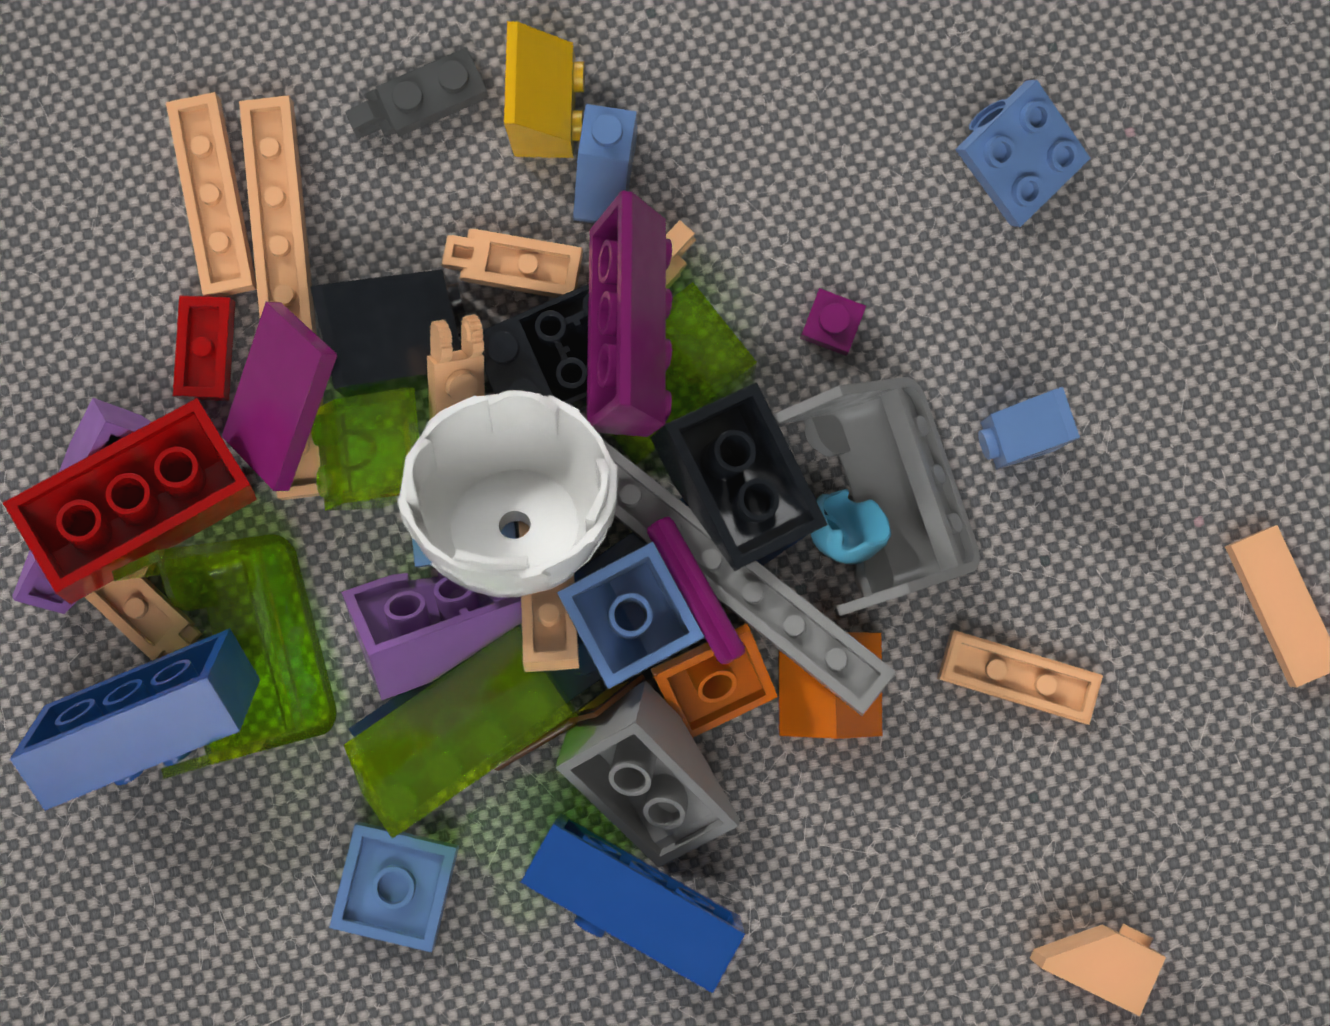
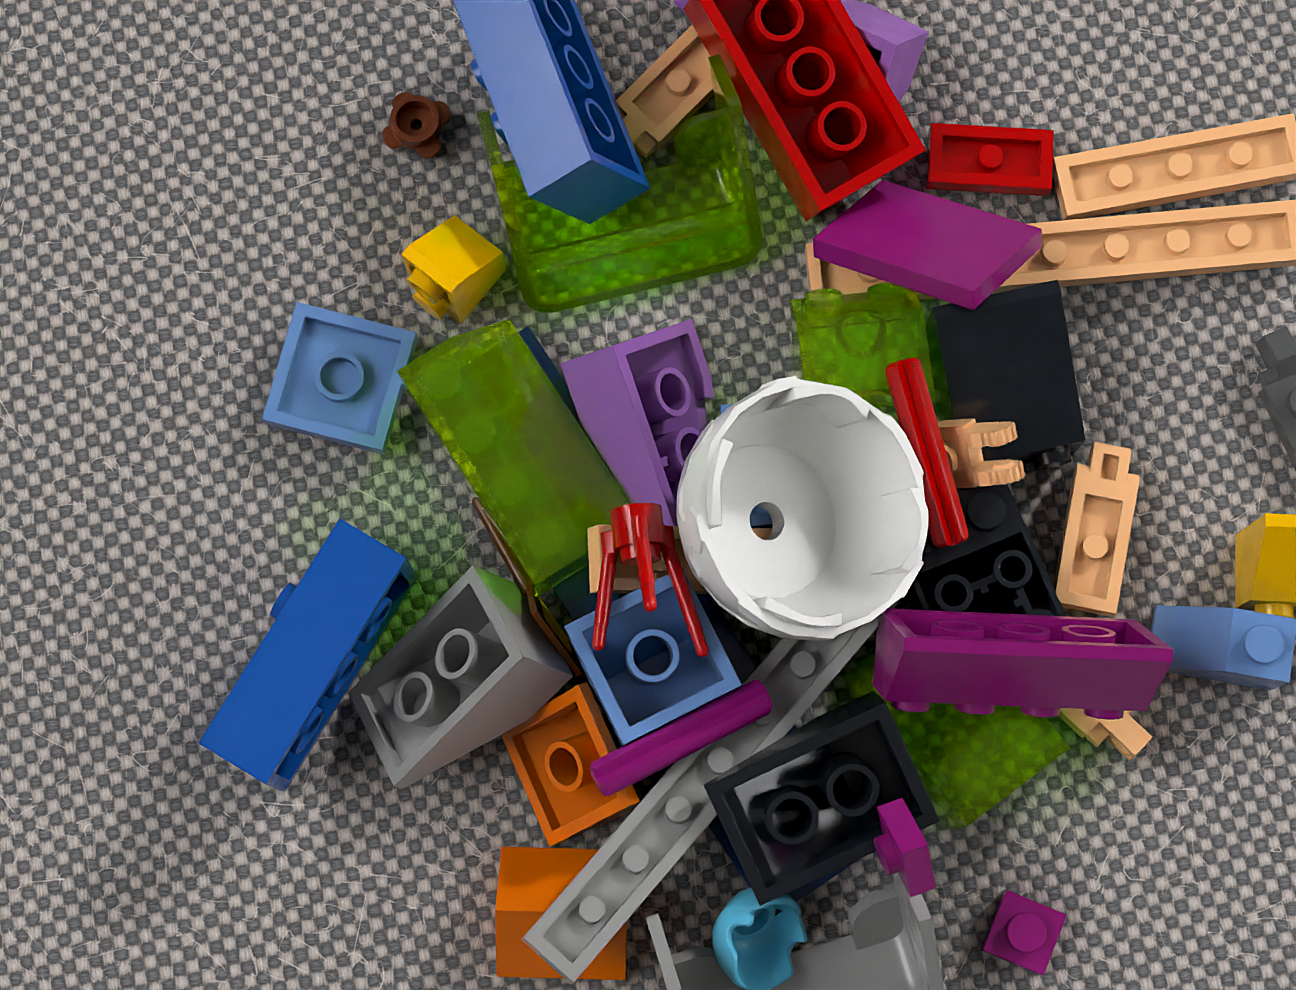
camera: 90 degrees right, 5 degrees down
none -> copper plate [382,92,451,159]
none -> yellow slope [401,215,507,325]
none -> red plant [592,503,709,657]
none -> magenta plate [874,798,936,897]
none -> red axle [885,357,969,548]

